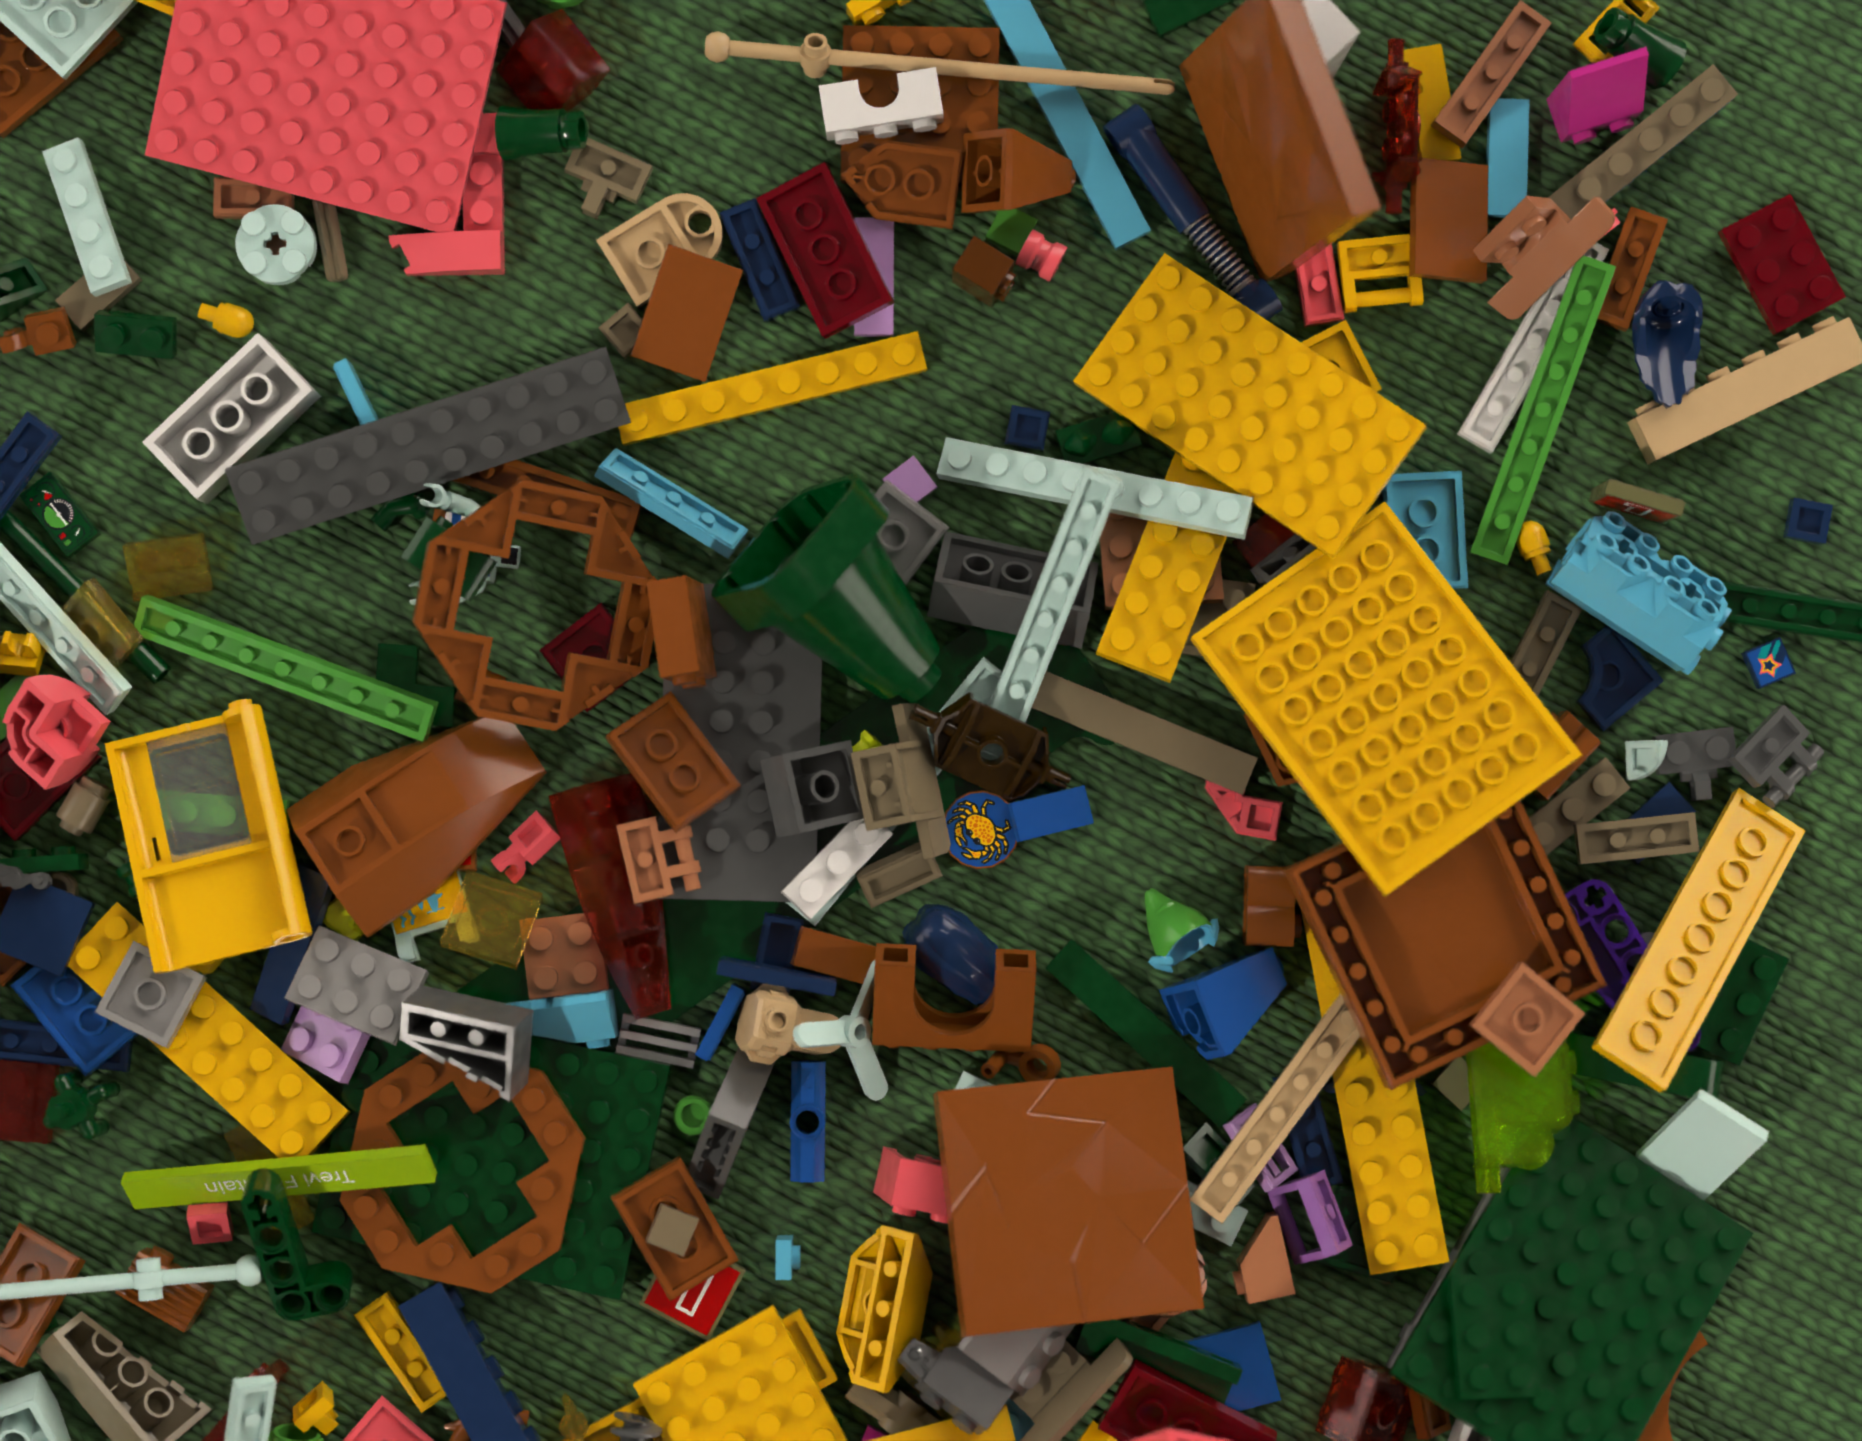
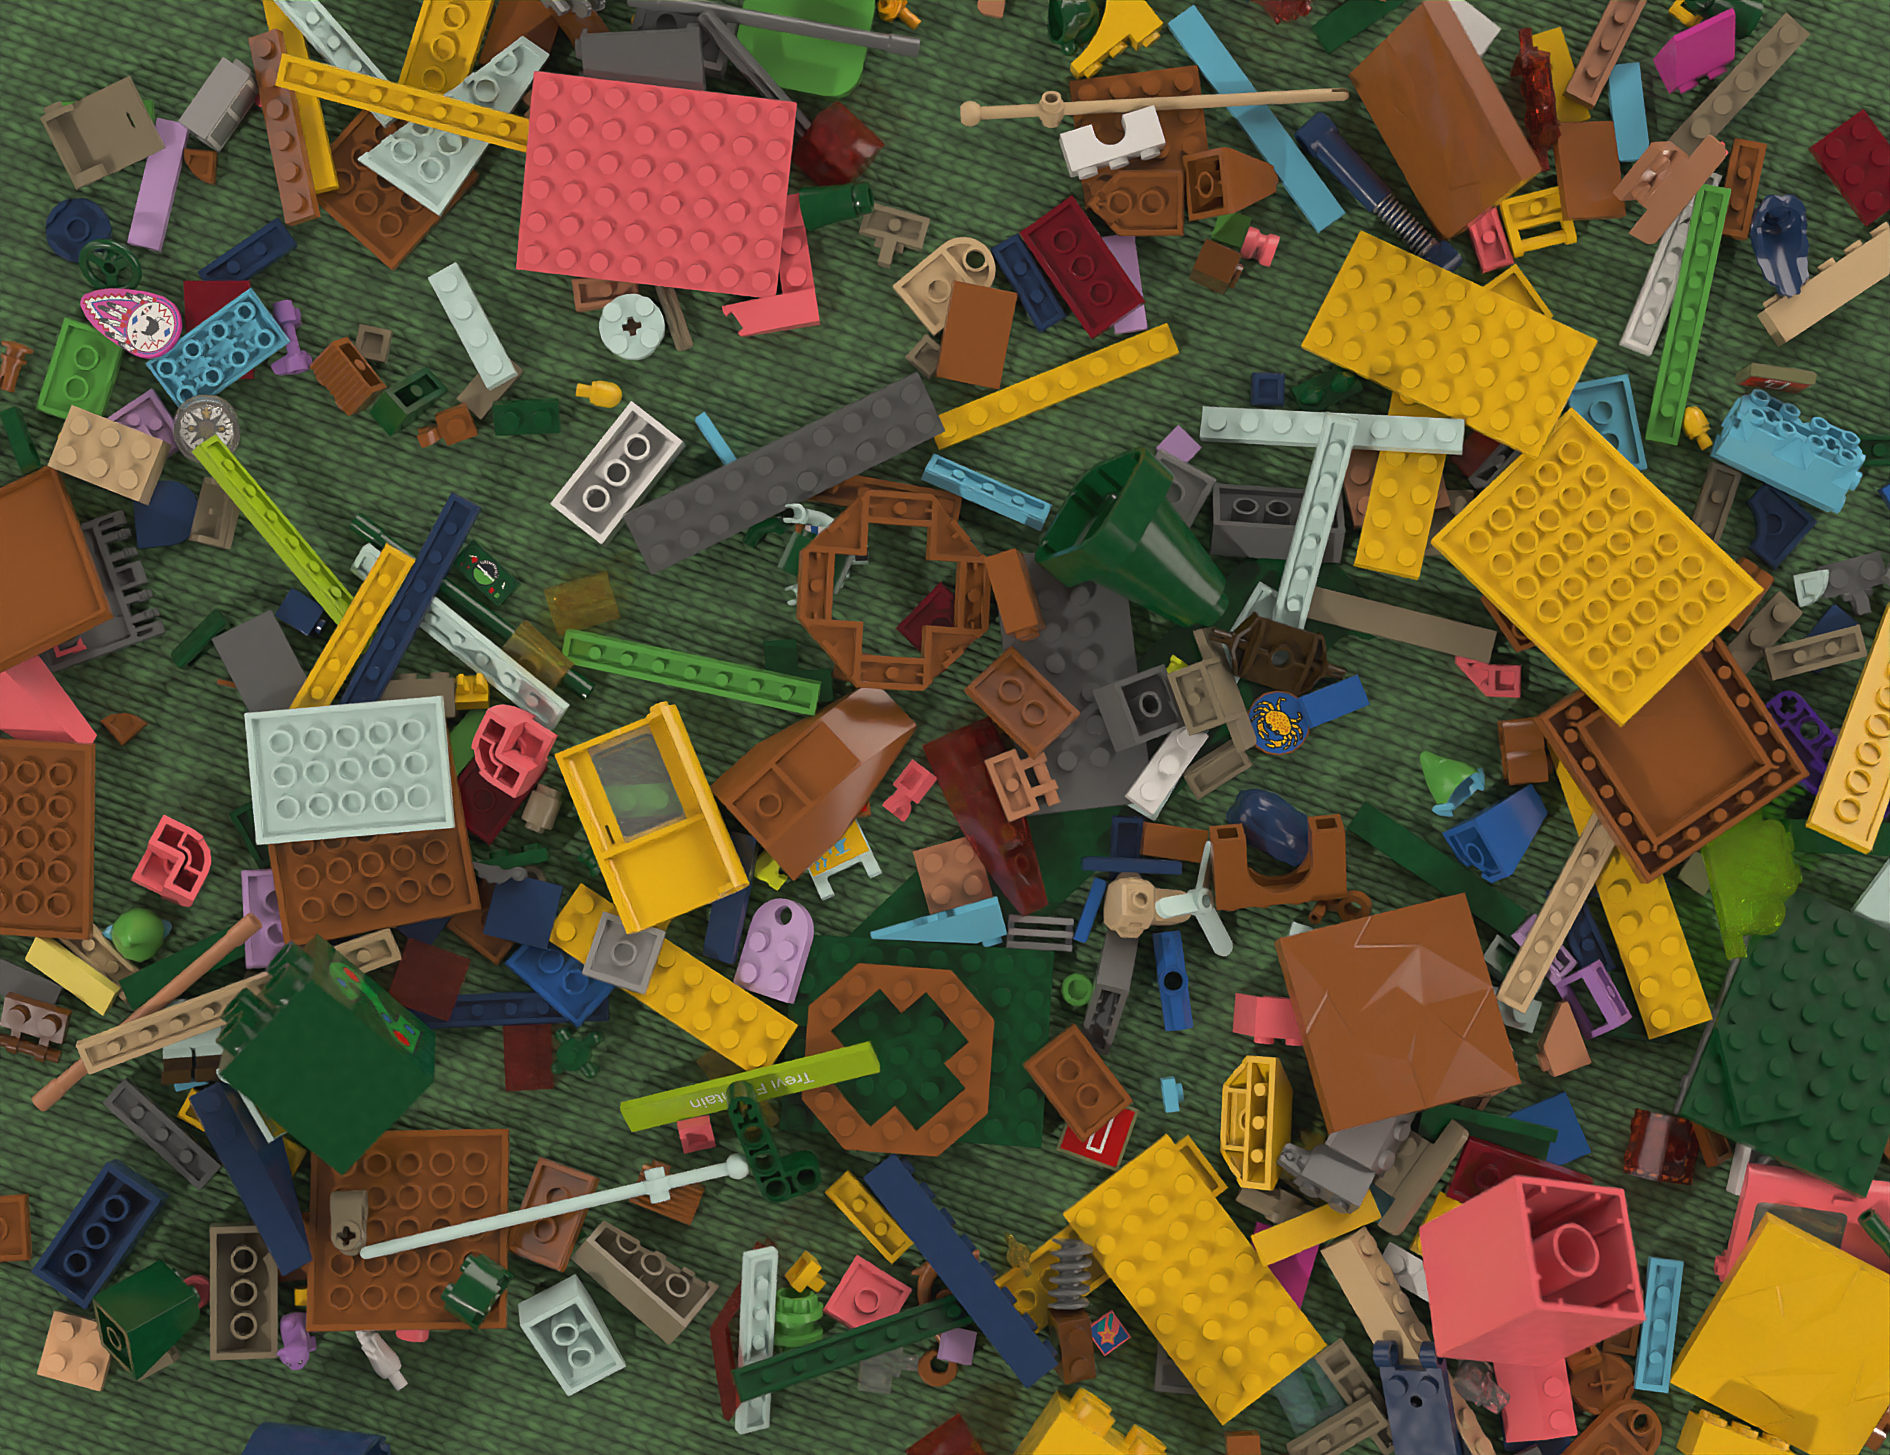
camera: 10 degrees left, 0 degrees up
light grey plate [285,925,429,1046] -> none
dark grey wedge [400,985,534,1102] -> none
clear yellow tile [440,870,543,970] -> none
dark tan tile [645,1203,699,1257] -> none
nougat plate [1469,962,1585,1077] -> none

